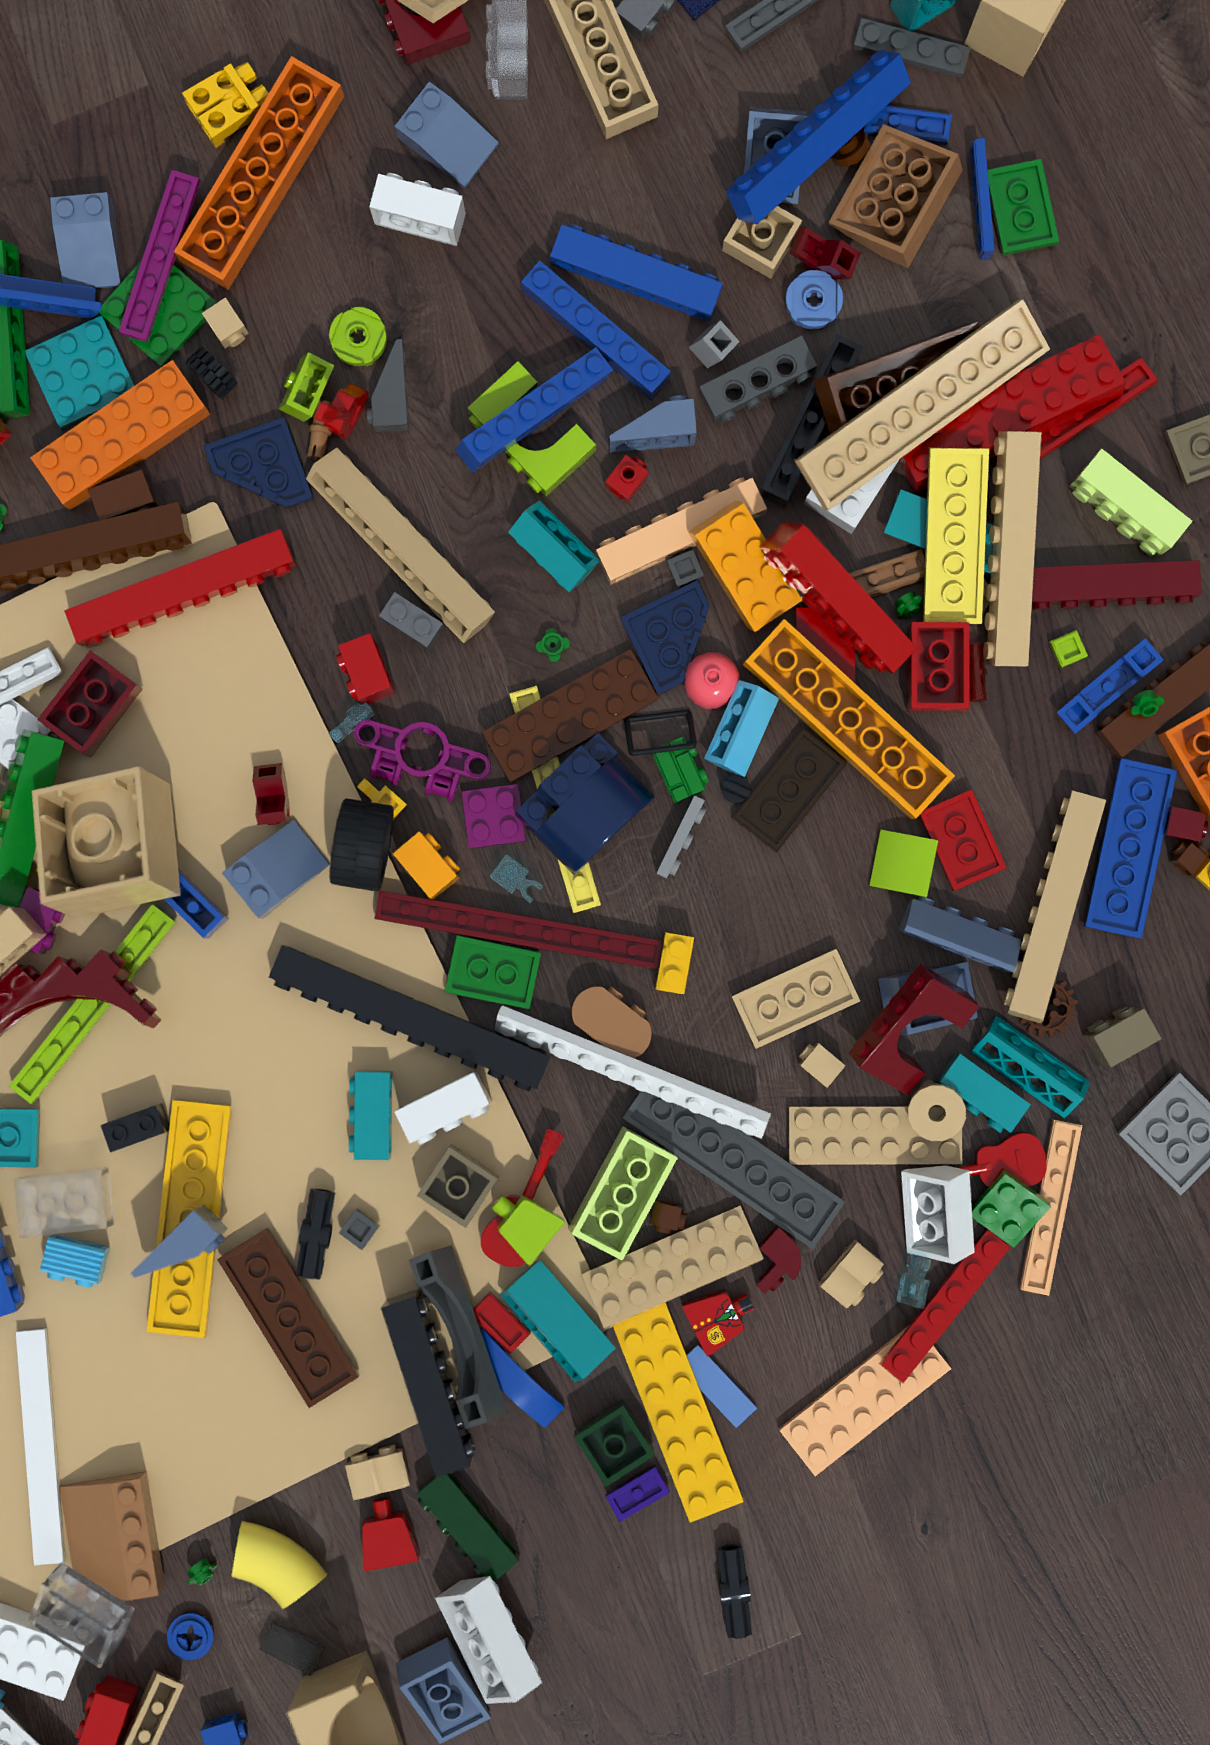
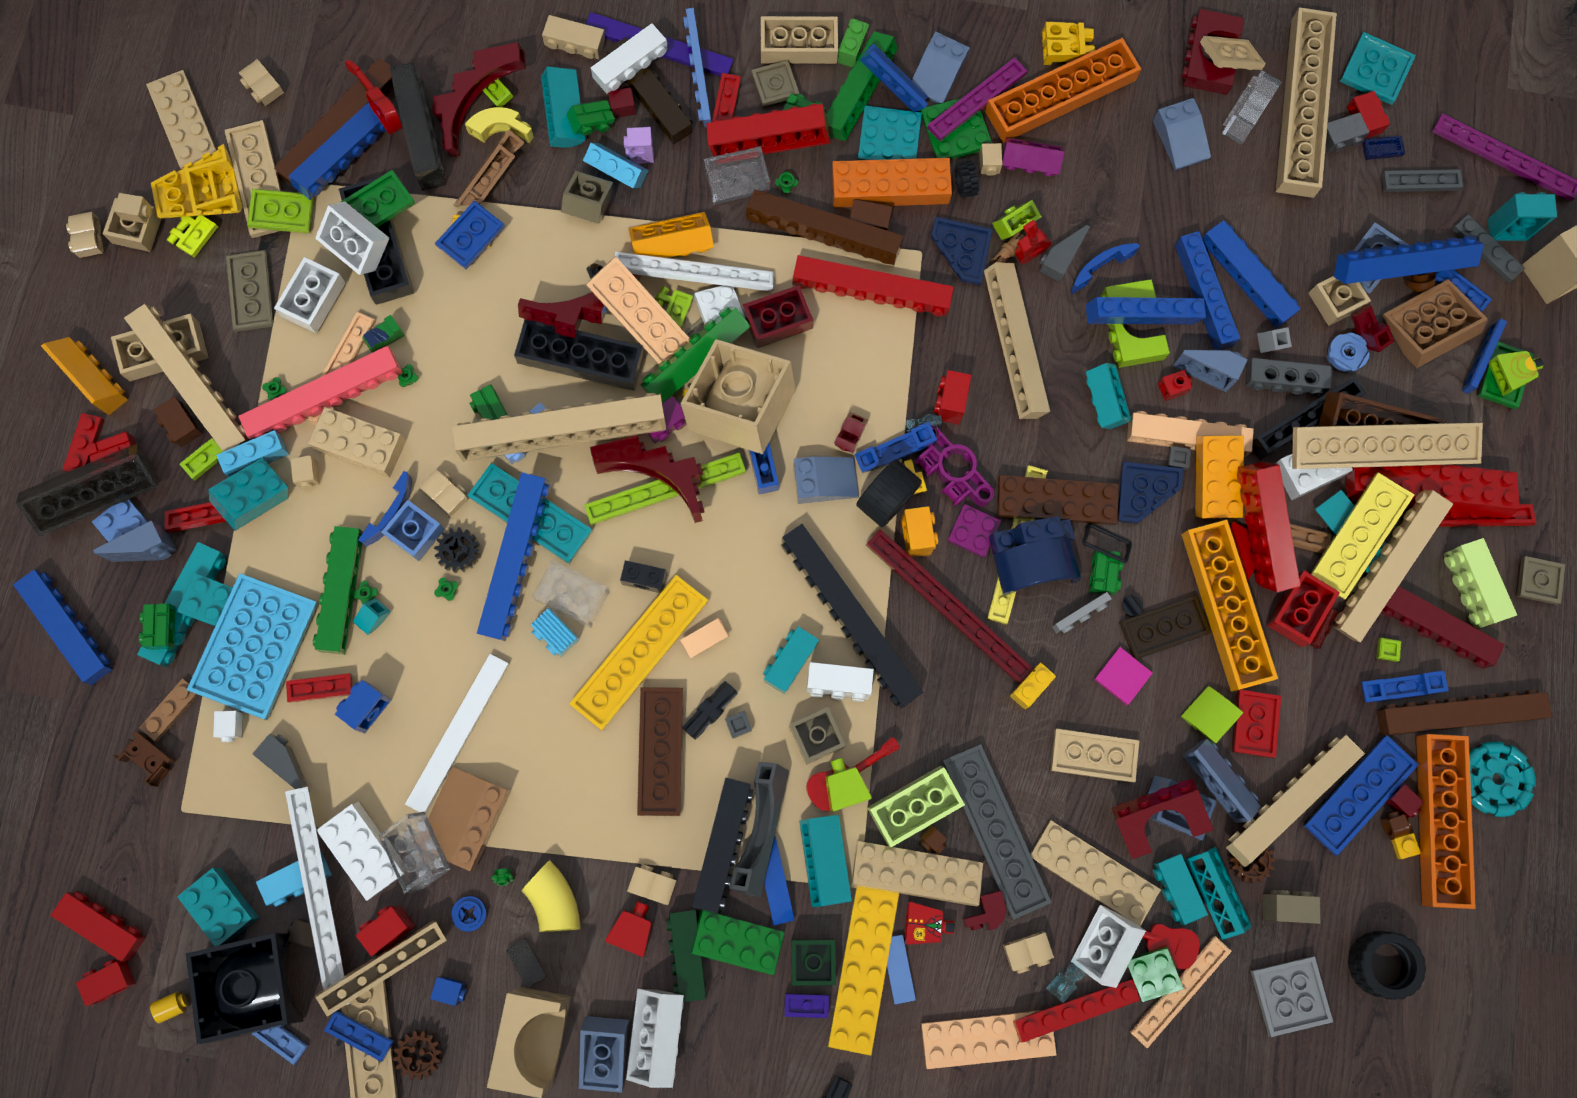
camera: 25 degrees right, 10 degrees down
sand blue slope [130,1204,228,1278] -> none
lime plate [329,307,387,366] -> none
white brick [369,173,466,246] -> none
flat silver brick [379,592,445,652] -> none
green plate [444,935,541,1009] -> none
red tile [473,1292,531,1354] -> none
clear light blue plate [489,854,543,904] -> none
white plate [494,1005,771,1139] -> none
green plate [536,628,570,662] -> none
medium nougat brick [572,986,651,1058] -> none
coral cylinder [684,652,740,709] -> none
medium azure brick [704,680,779,777] -> none
tan brick [798,1042,845,1088] -> none
green plate [895,592,923,619] -> none
tan tile [908,1083,966,1141] -> none
green plate [1130,690,1165,717] -> none
none -> light nougat slope [680,618,729,658]
none -> green plate [690,910,784,975]
none -> blue slope [854,422,937,473]
none -> magenta brick [1002,138,1065,176]
none -> blue slope [1071,243,1140,294]
none -> dark pink tile [1094,647,1153,706]
none -> lime torso [1488,351,1544,396]

